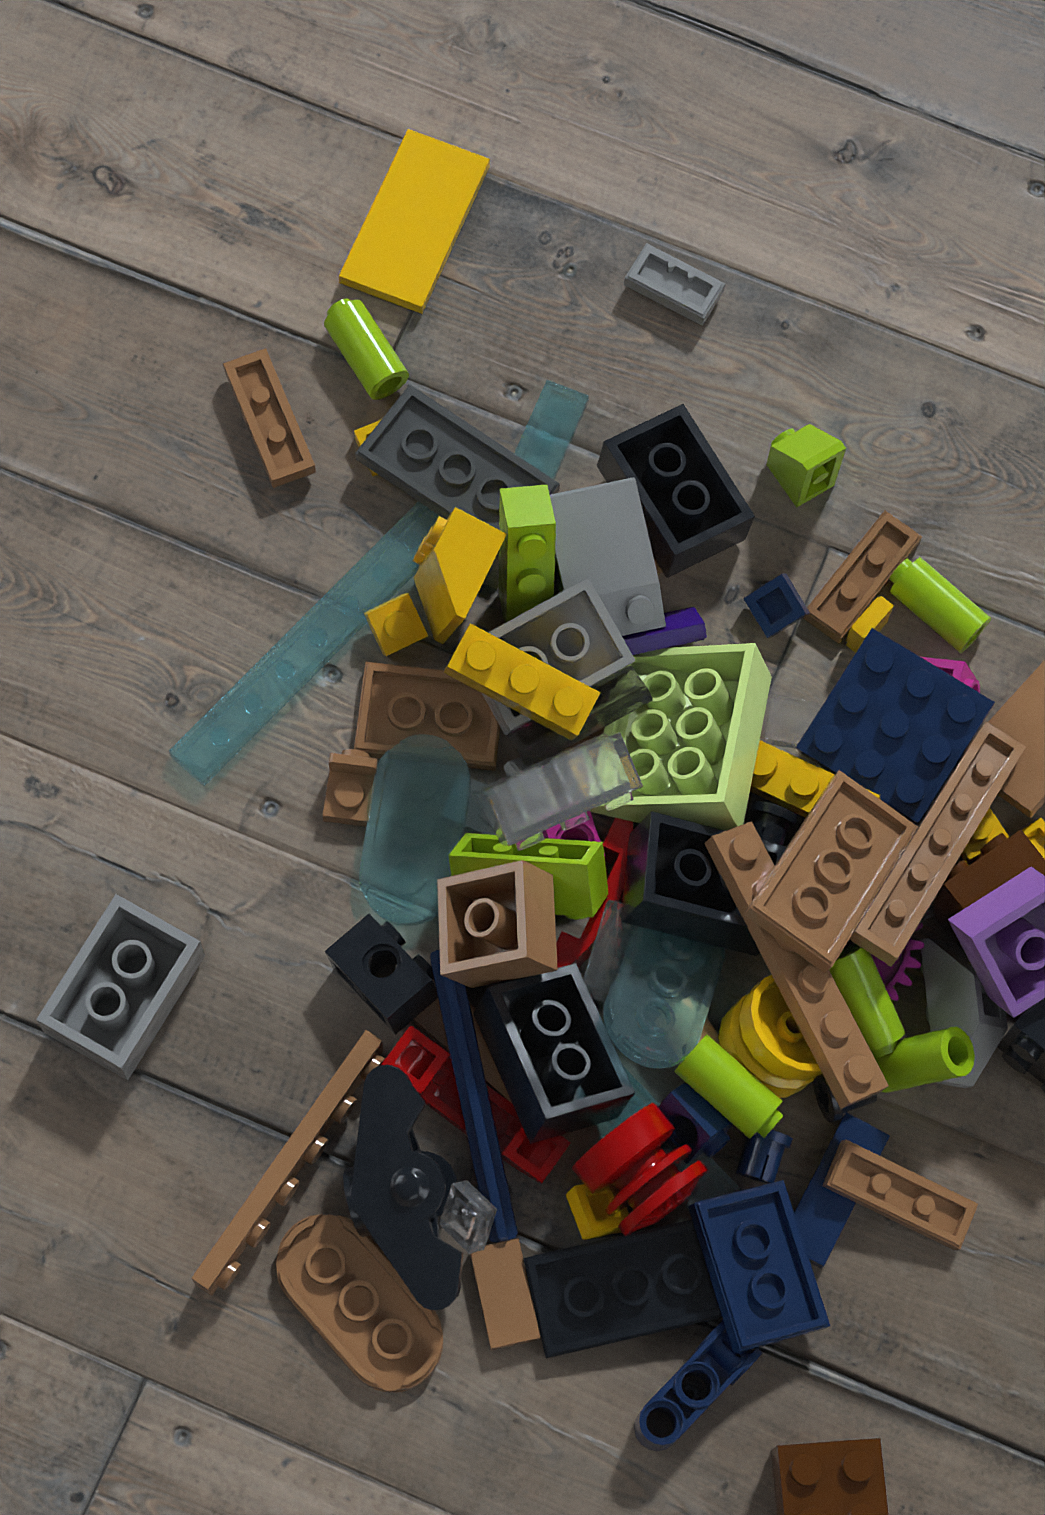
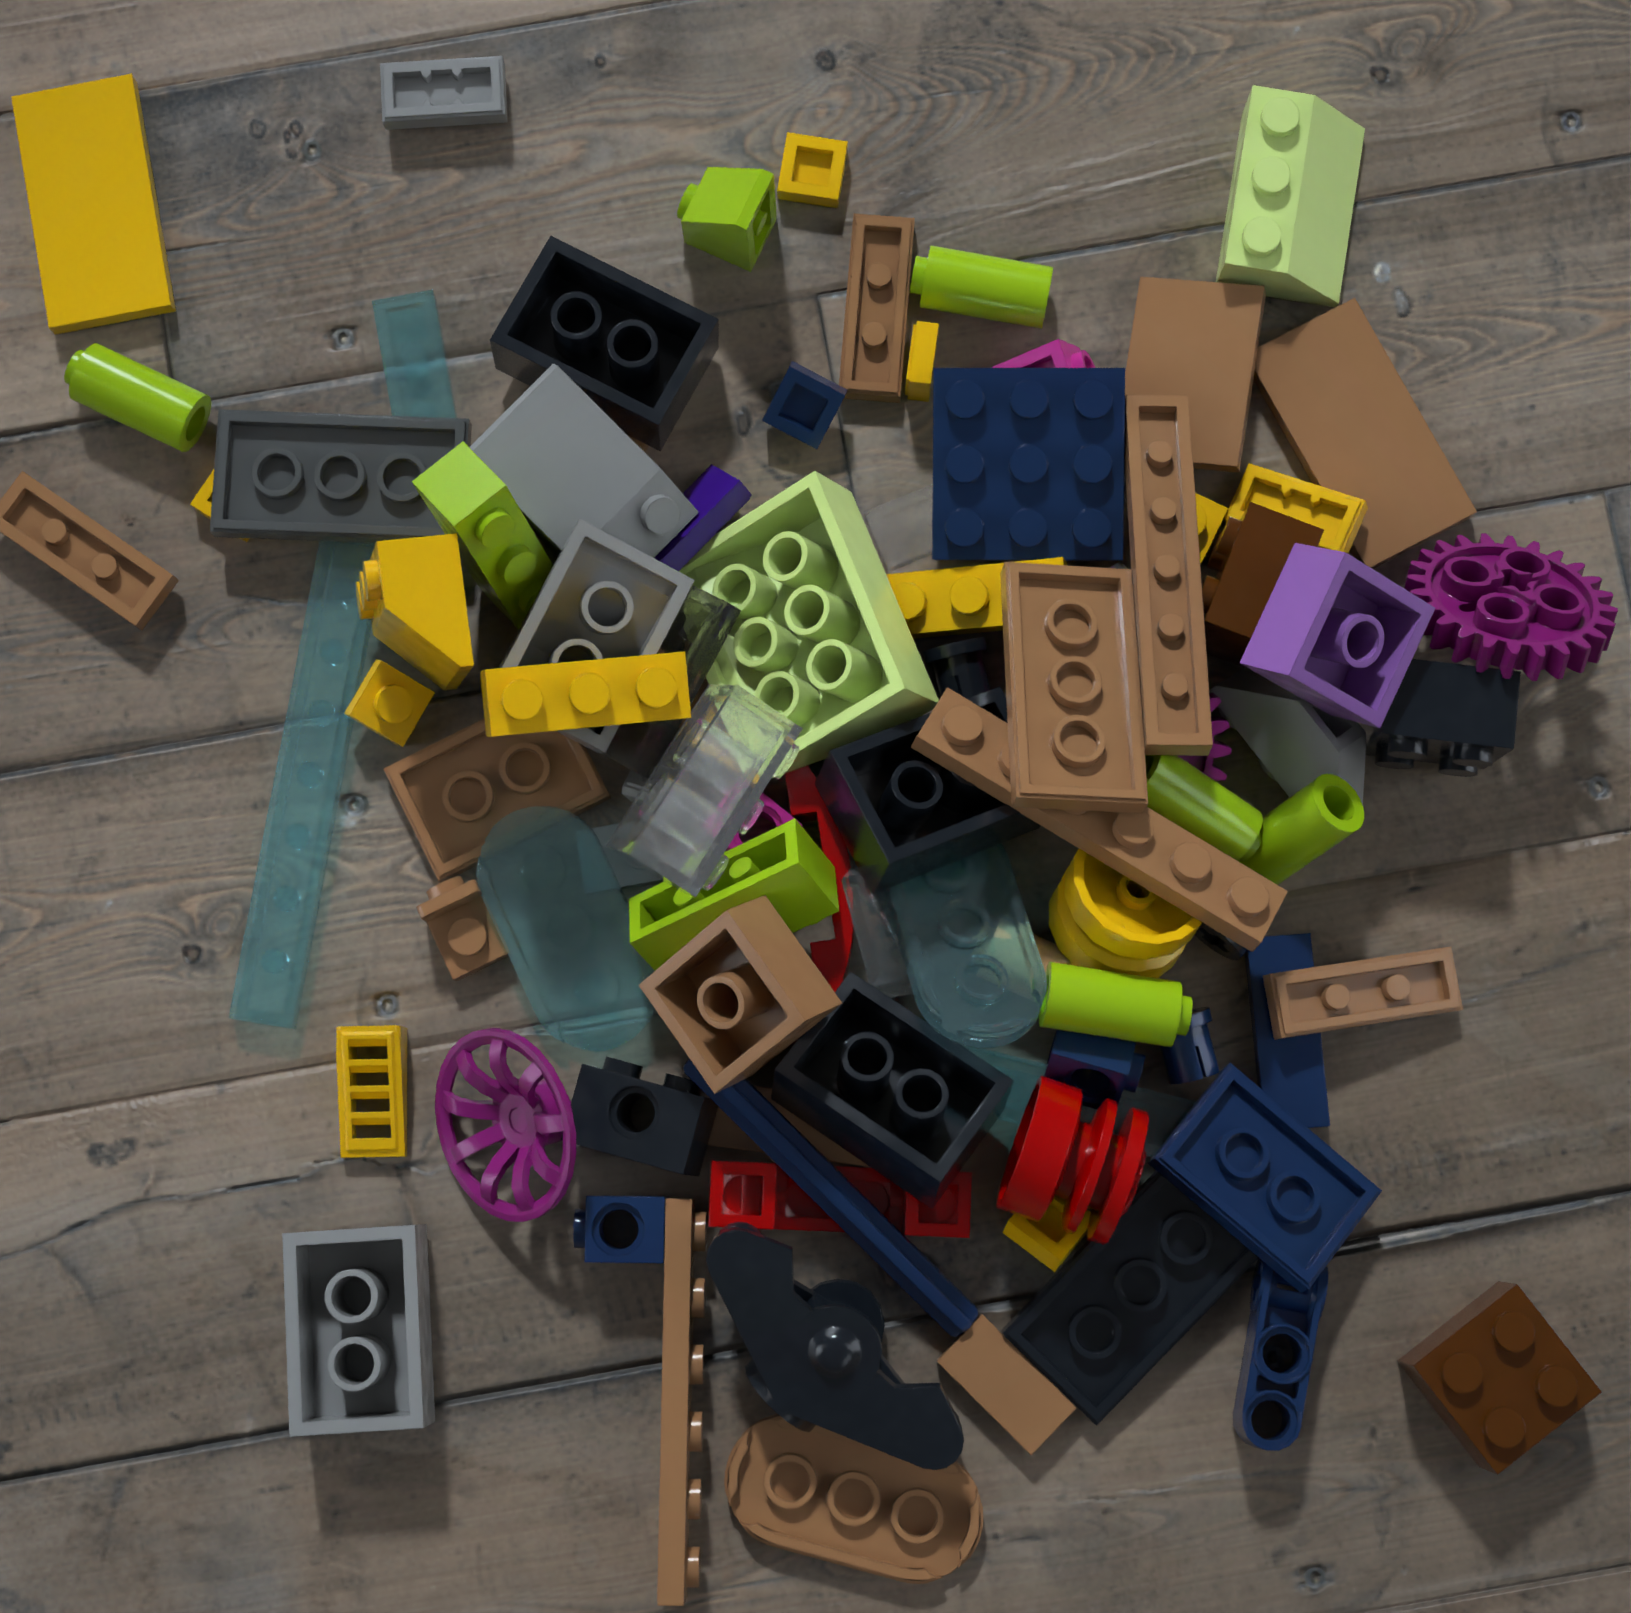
camera: 25 degrees left, 10 degrees up
clear plate [439,1180,497,1254] -> none
none -> yellow slope [336,1025,407,1158]
none -> magenta wheel [435,1027,576,1222]
none -> dark blue brick [573,1196,669,1263]
none -> yellow tile [777,132,848,208]

